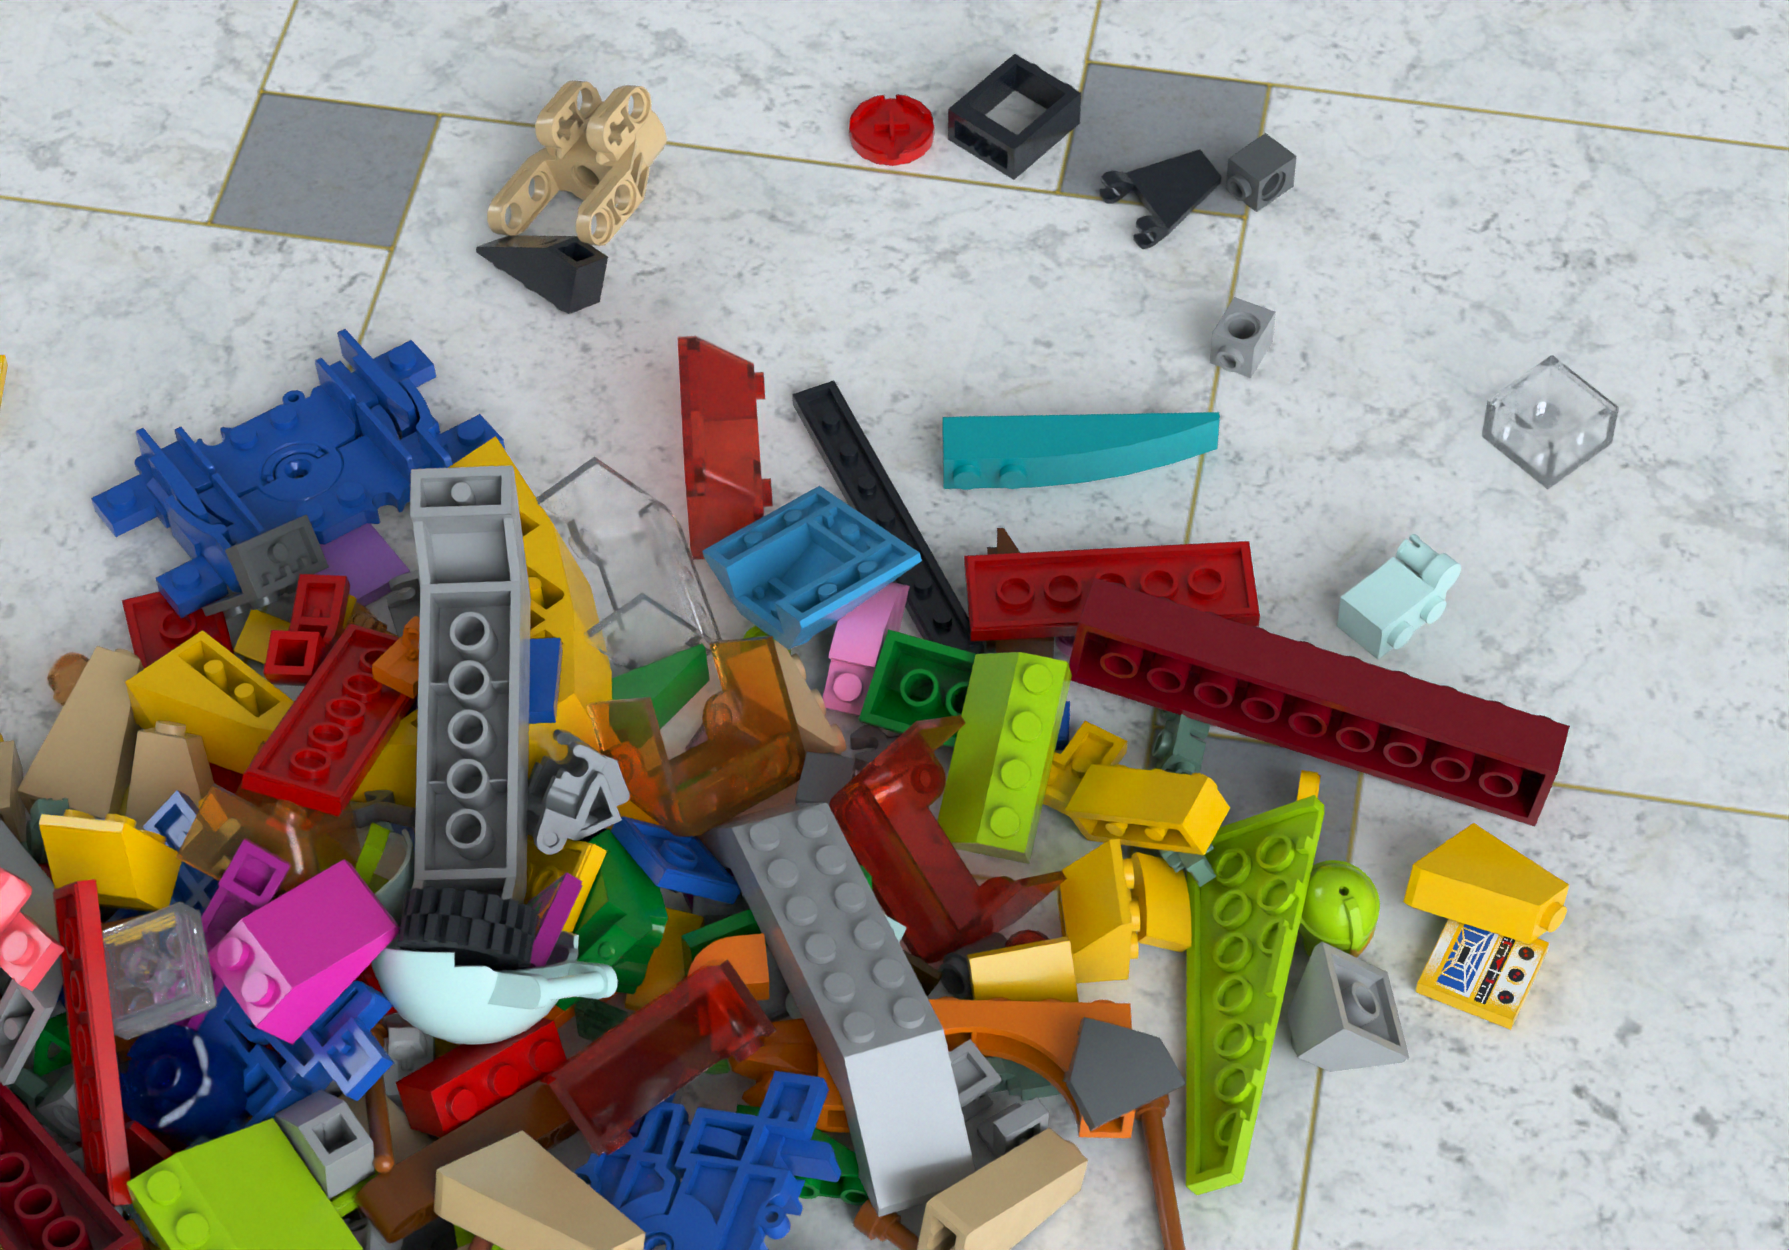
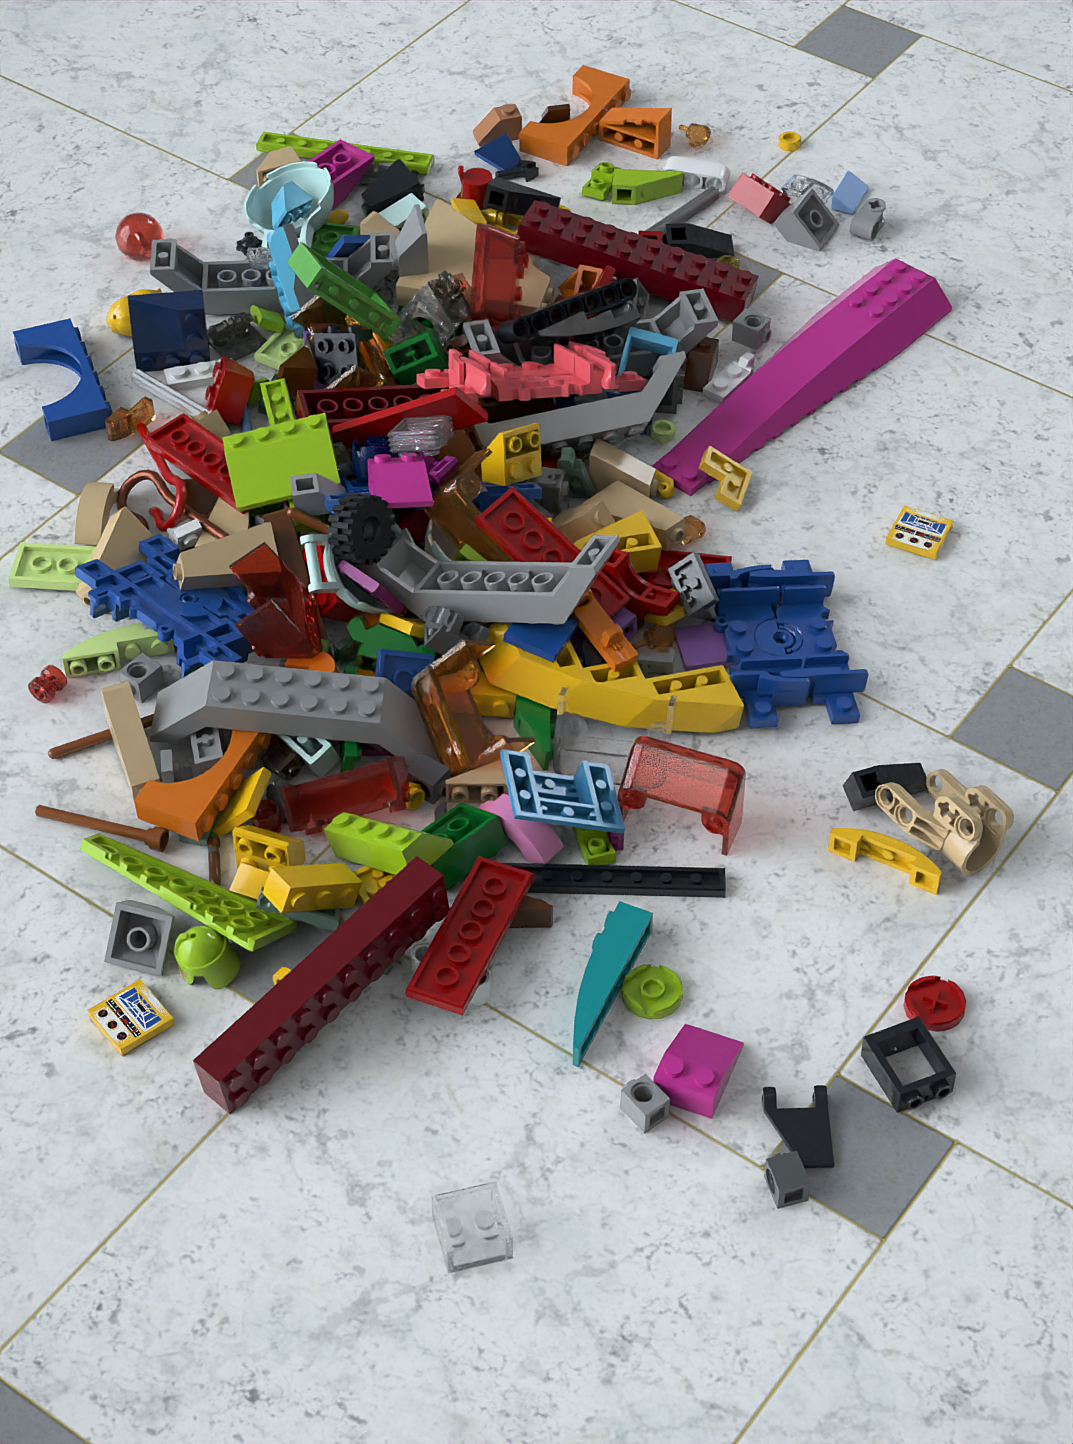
camera: 115 degrees right, 5 degrees down
dark grey slope [1063,1017,1186,1131] -> none
light aqua hinge [1337,534,1461,659] -> none
yellow slope [1403,823,1569,944] -> none
none -> reddish brown piece [207,832,221,886]
none -> lime tile [622,964,683,1019]
none -> dark pink slope [653,1024,744,1119]
none -> yellow slope [828,828,942,895]

